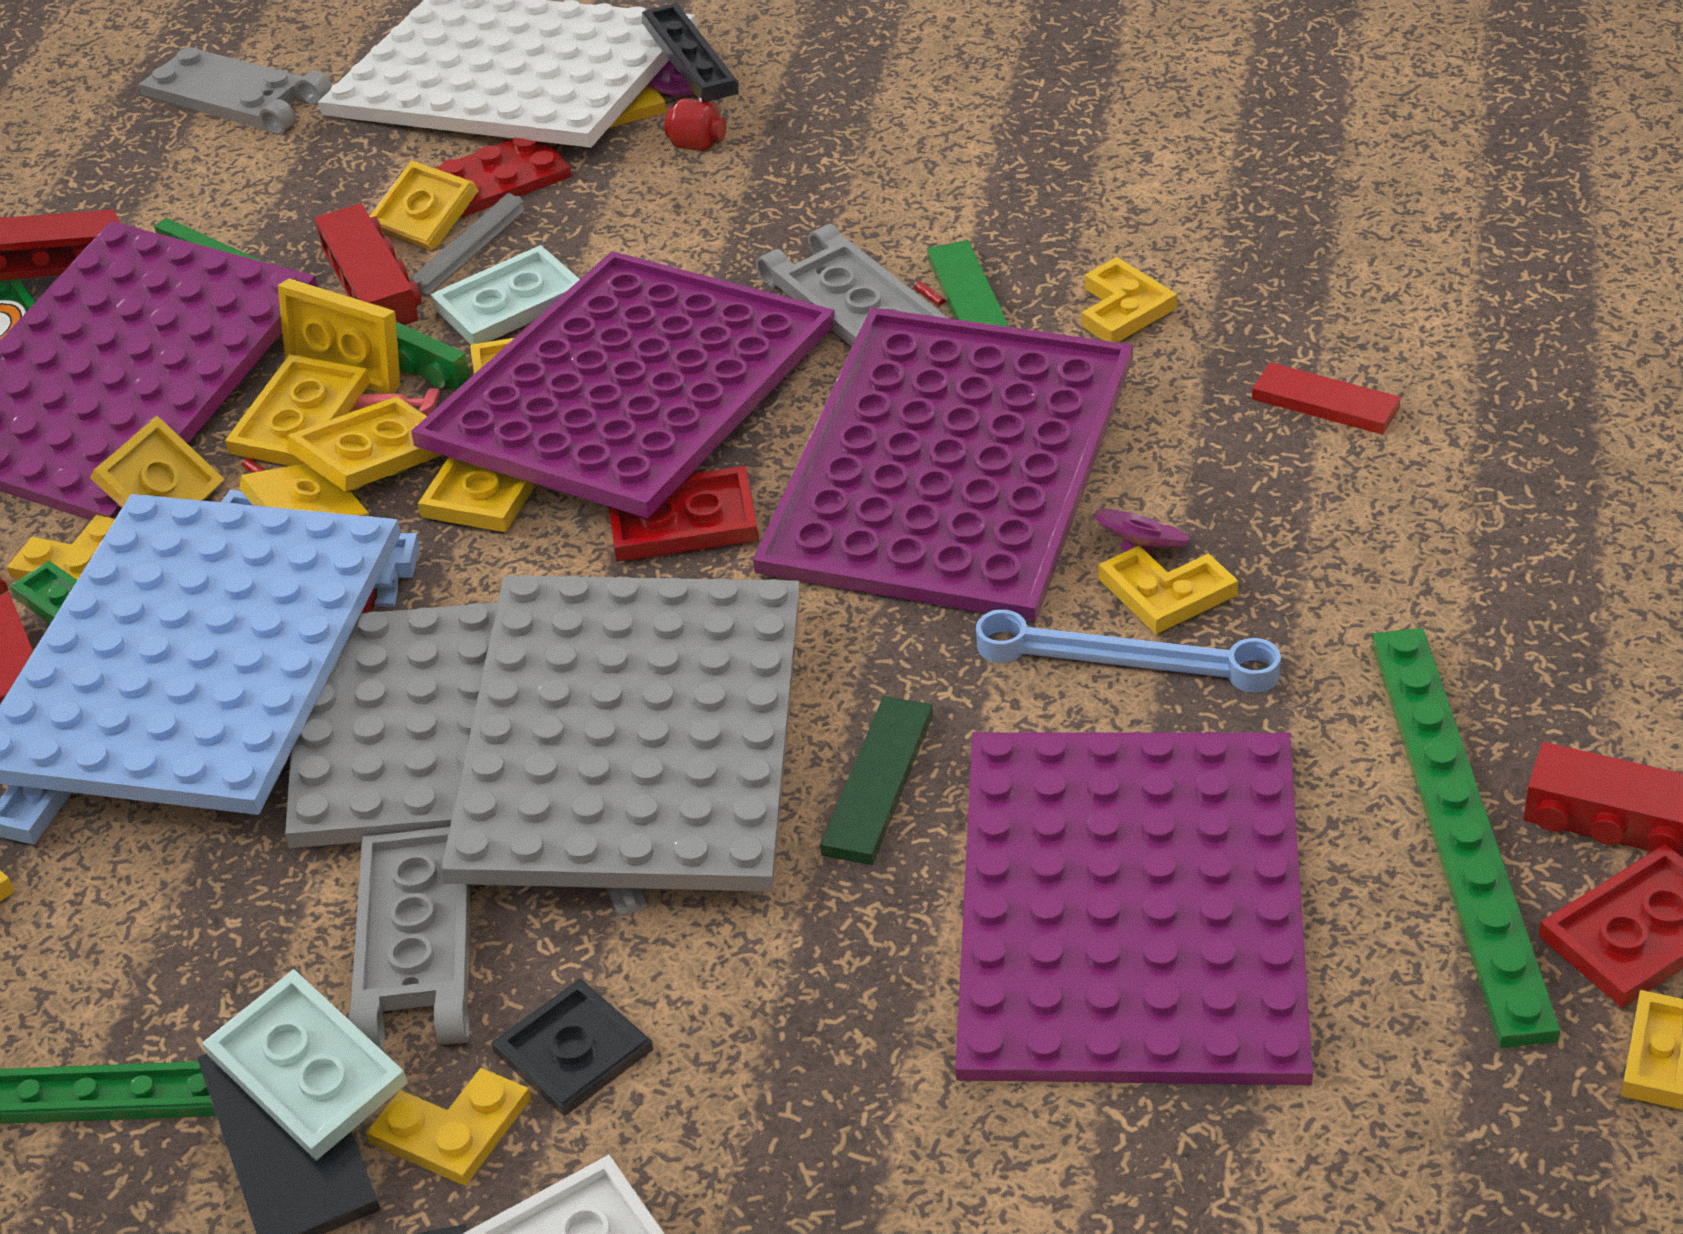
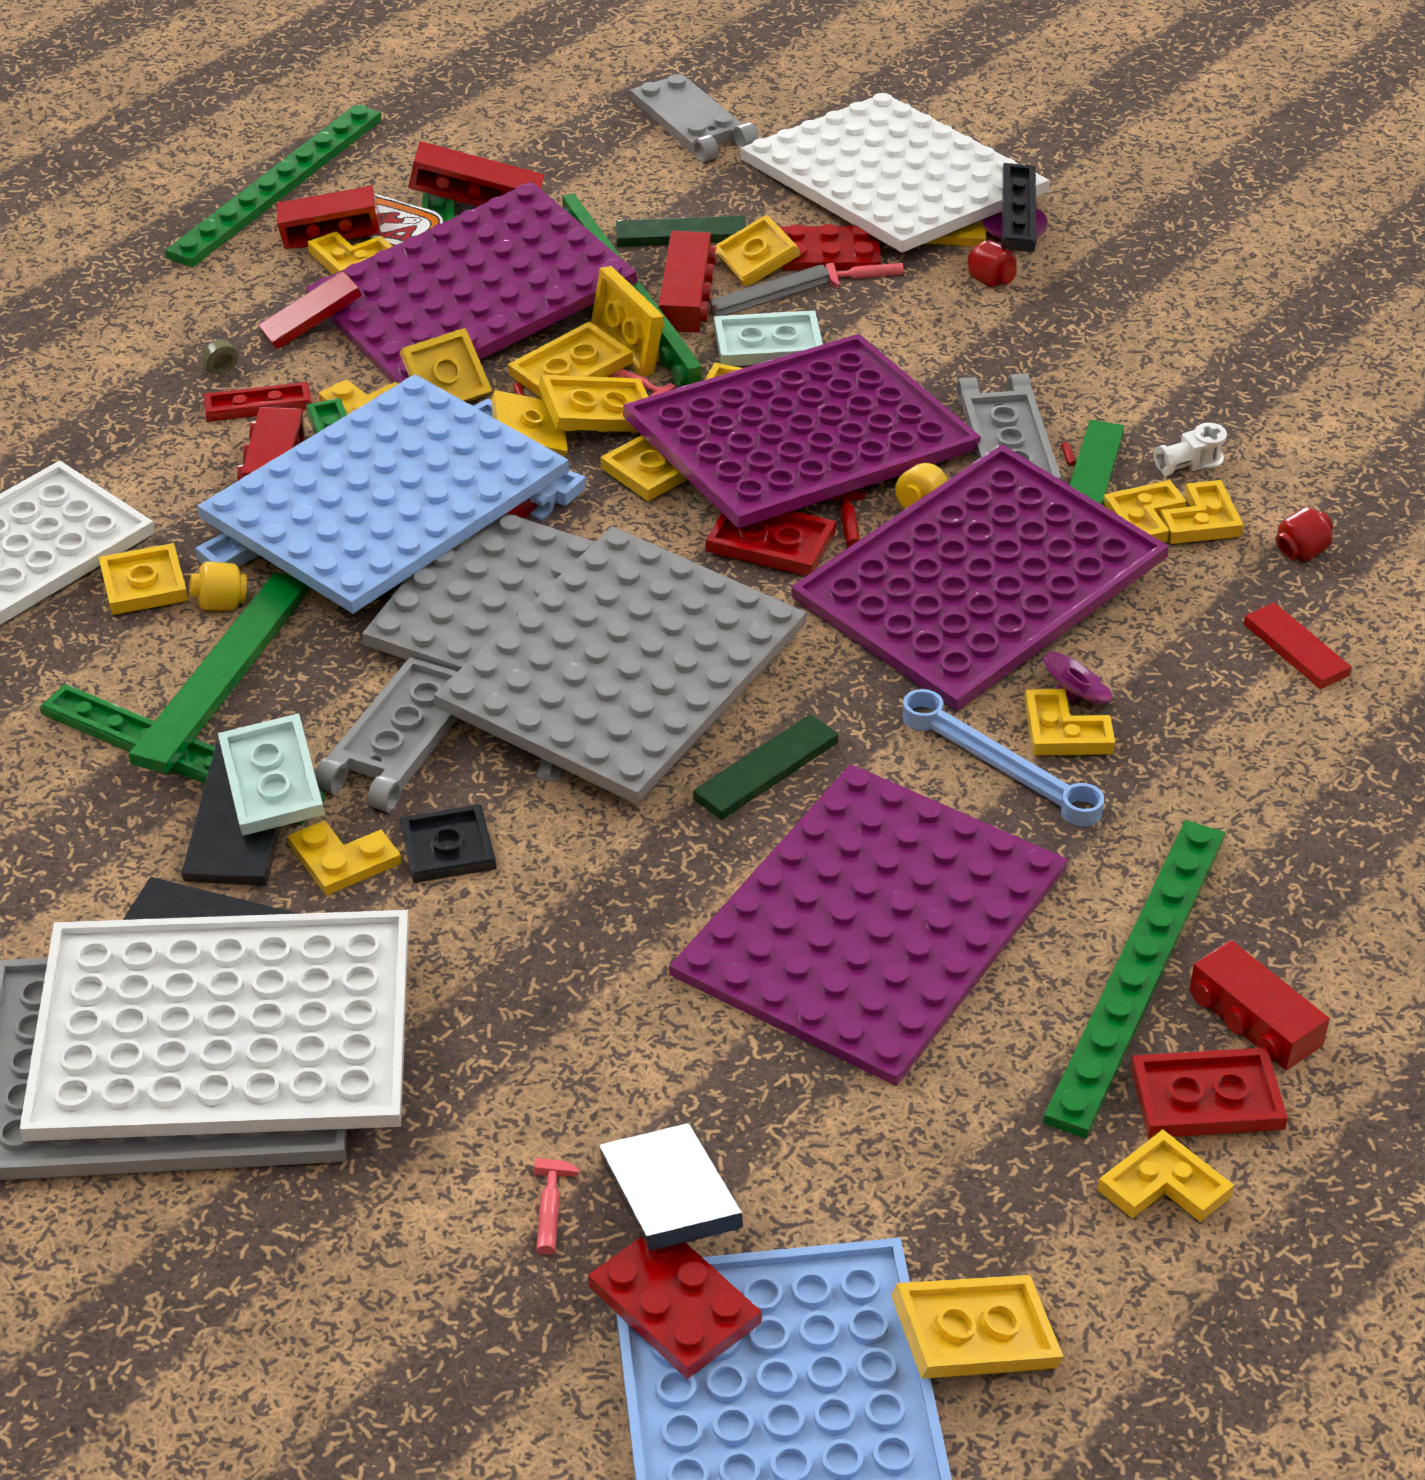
camera: 25 degrees right, 0 degrees up
none -> green tile [129,572,310,774]
none -> yellow head [189,561,247,612]
none -> dark green tile [616,216,746,247]
none -> coral piece [825,262,904,288]
none -> red piece [830,489,865,548]
none -> yellow head [895,463,948,510]
none -> yellow plate [1102,480,1186,543]
none -> white connector [1154,423,1227,476]
none -> red head [1276,507,1333,562]

